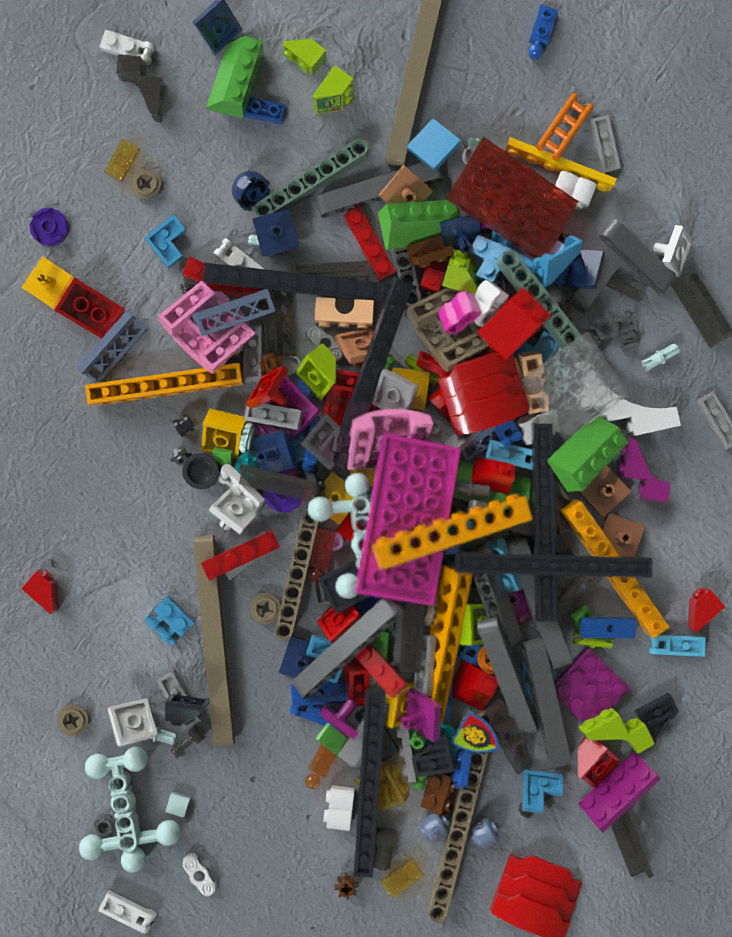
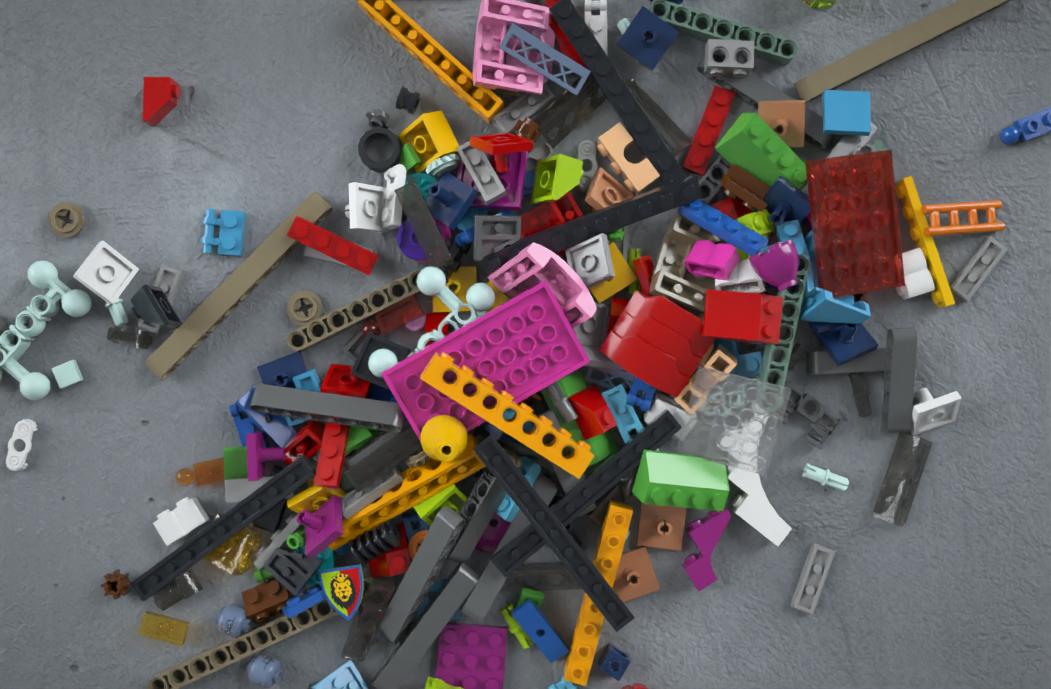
camera: 55 degrees right, 0 degrees up
none -> black piece [348,519,401,564]
none -> yellow cone [420,414,468,462]
none -> dark blue brick [598,643,631,681]
none -> blue plate [677,199,768,256]
none -> light grey brick [704,39,755,77]
none -> magenta piece [749,239,799,292]

